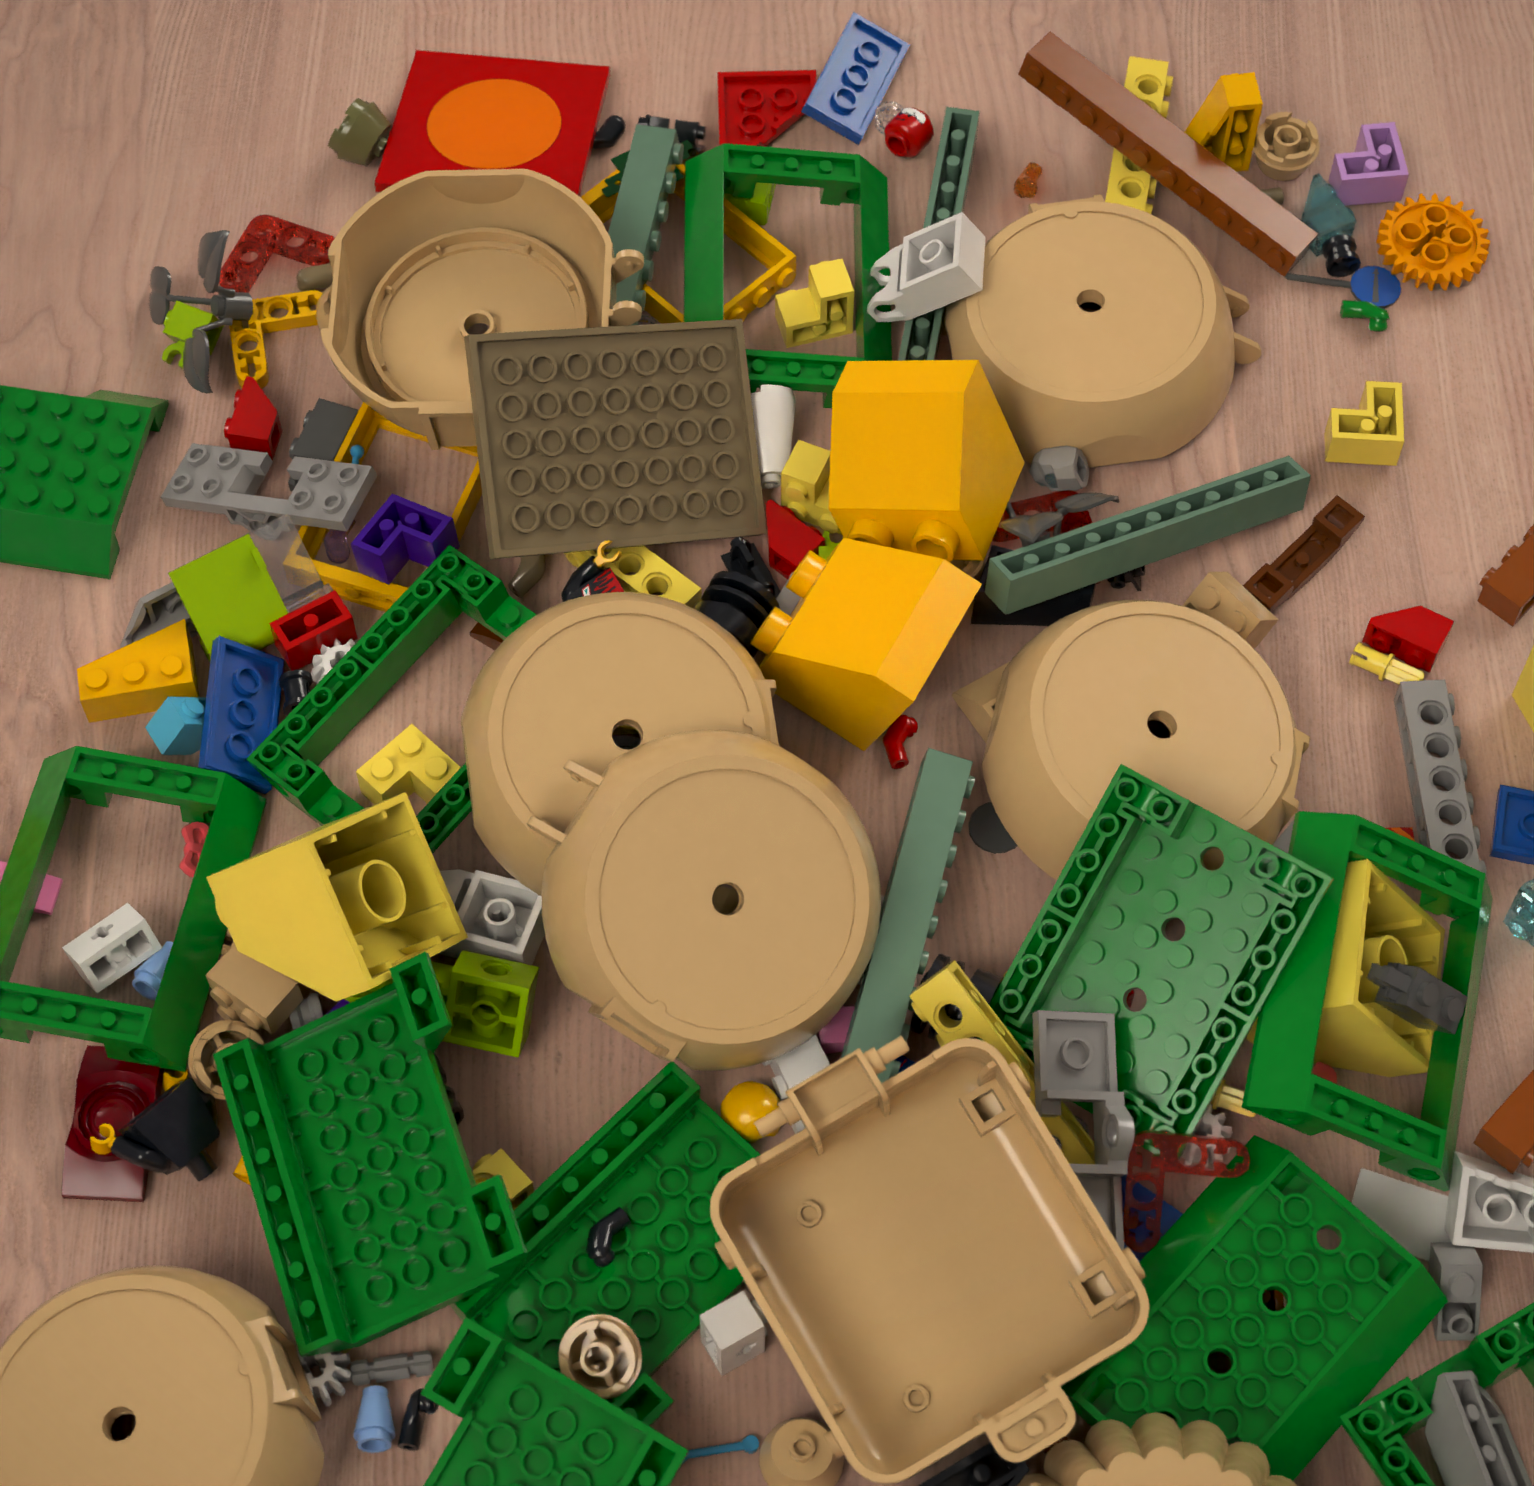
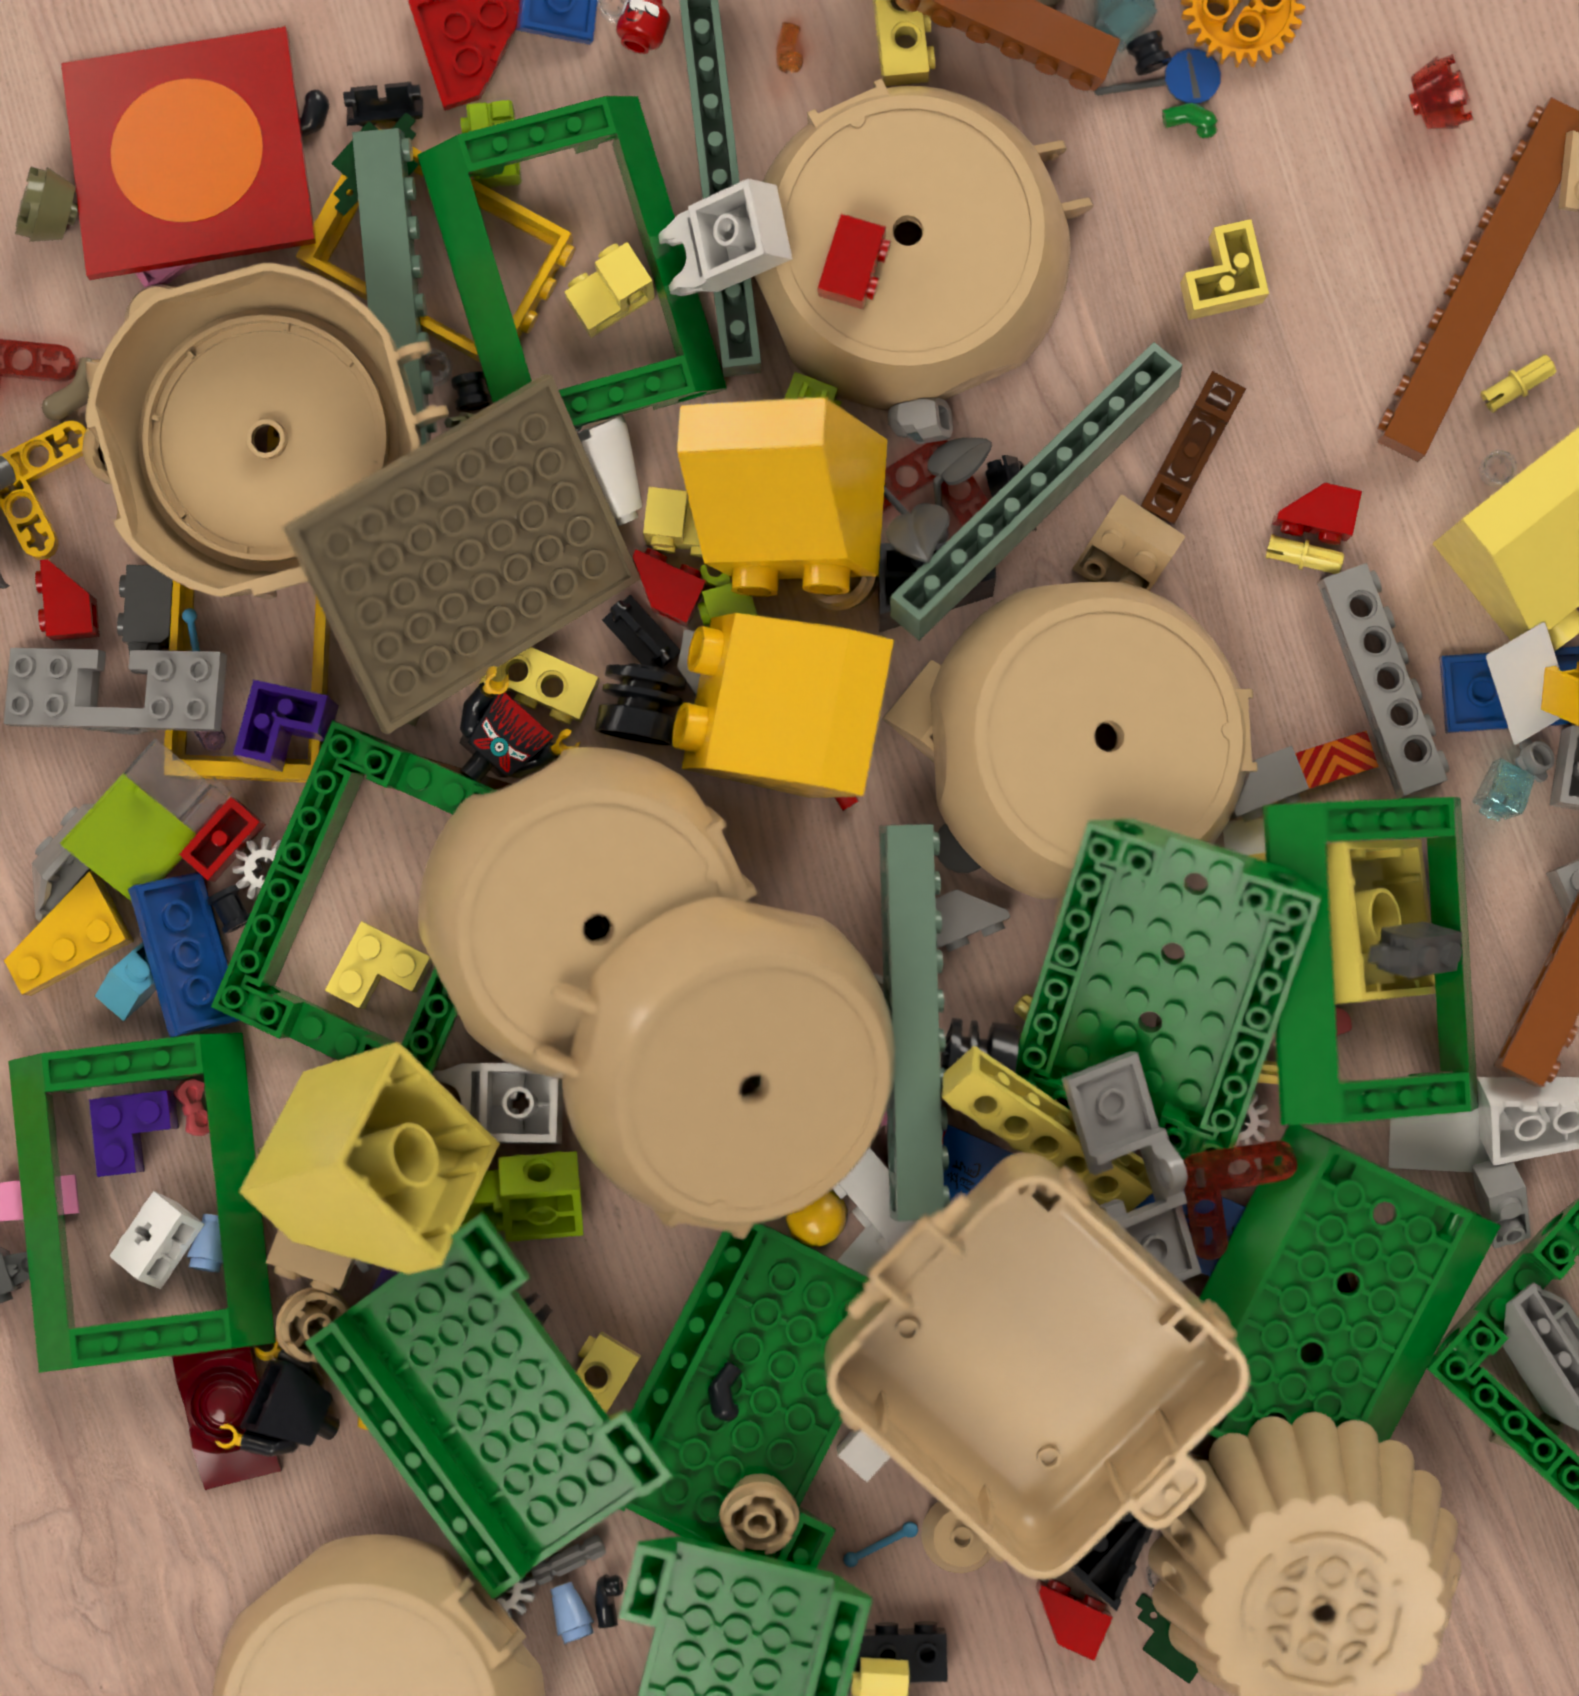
camera: 20 degrees left, 25 degrees up
none -> dark purple brick [89,1090,179,1177]
none -> red brick [817,213,891,310]
none -> light grey slope [935,889,1010,952]

